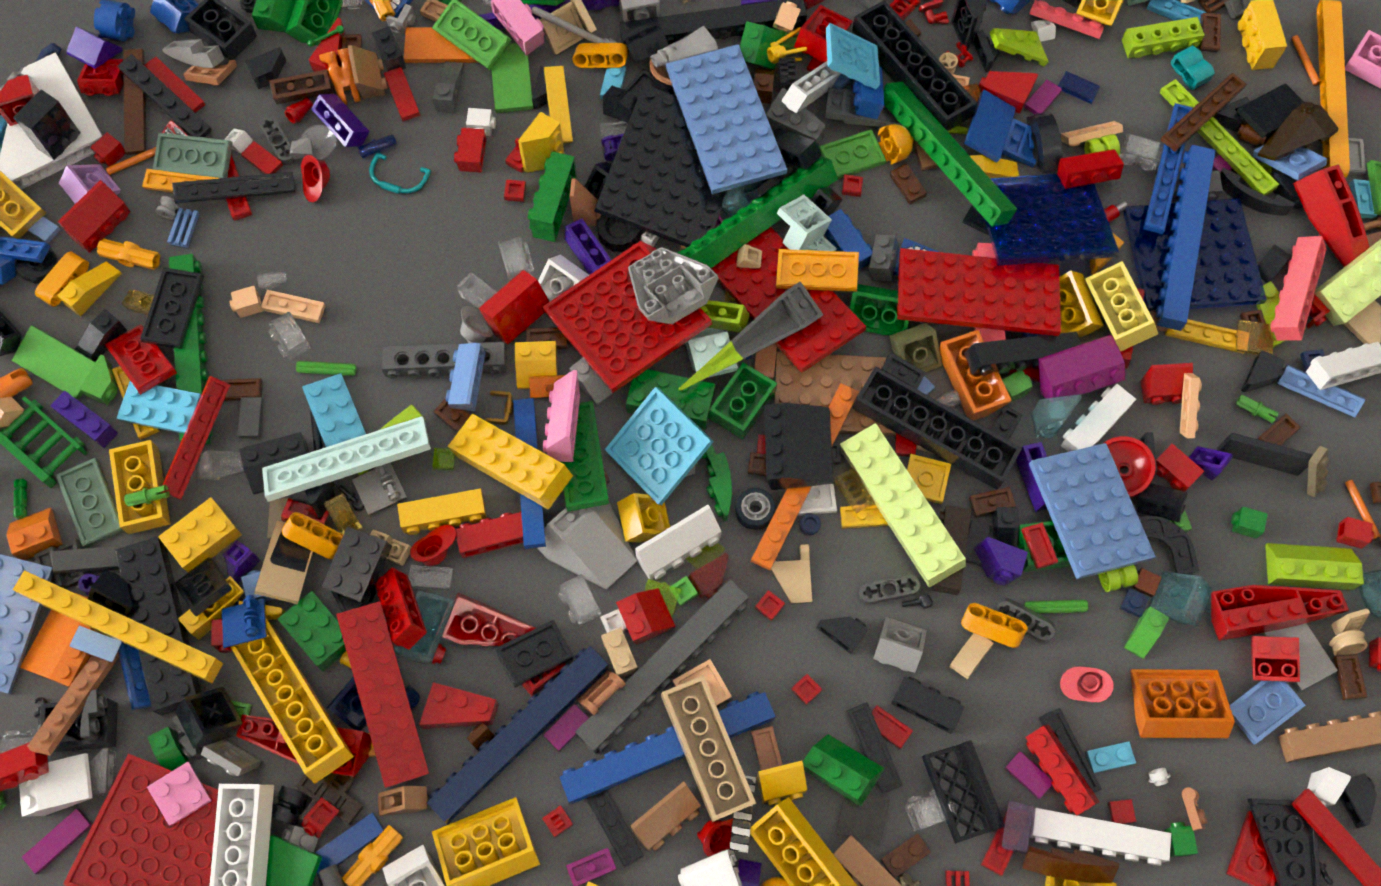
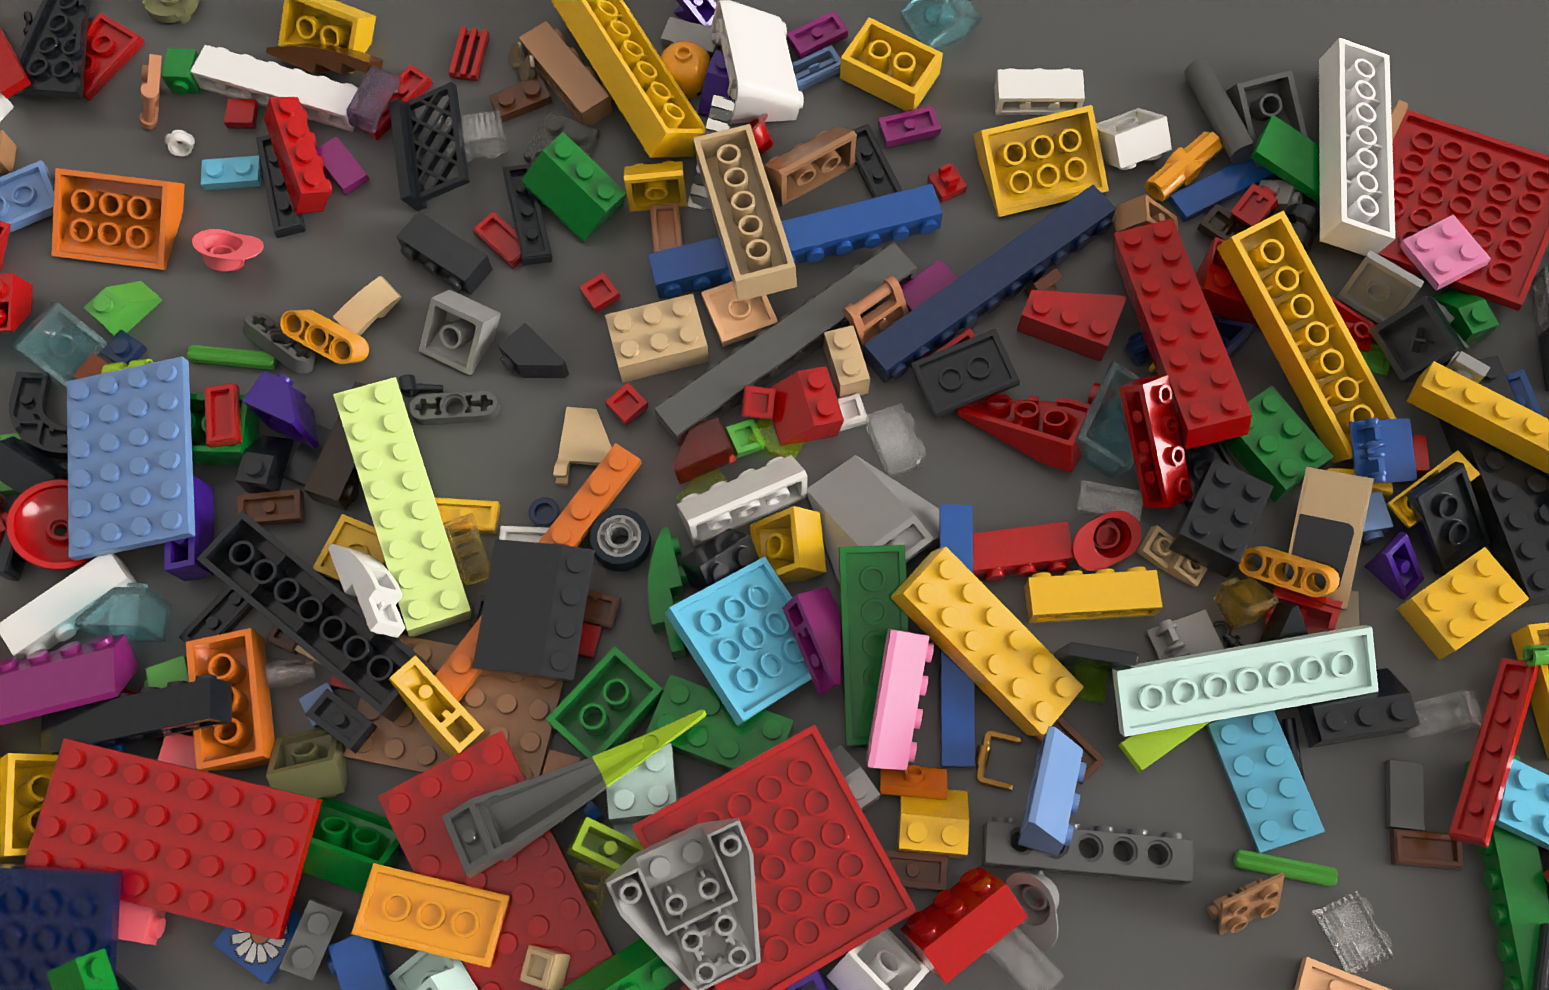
camera: 170 degrees left, 0 degrees up
none -> white slope [328,543,405,638]
none -> yellow slope [389,655,484,758]
none -> tan brick [605,293,709,383]
none -> black brick [680,528,759,590]
none -> red tile [741,385,776,420]
none -> magenta slope [782,587,841,696]
none -> black tile [1054,642,1138,673]
none -> medium nougat hinge [1207,872,1284,936]
none -> light grey bracket [1446,351,1490,383]

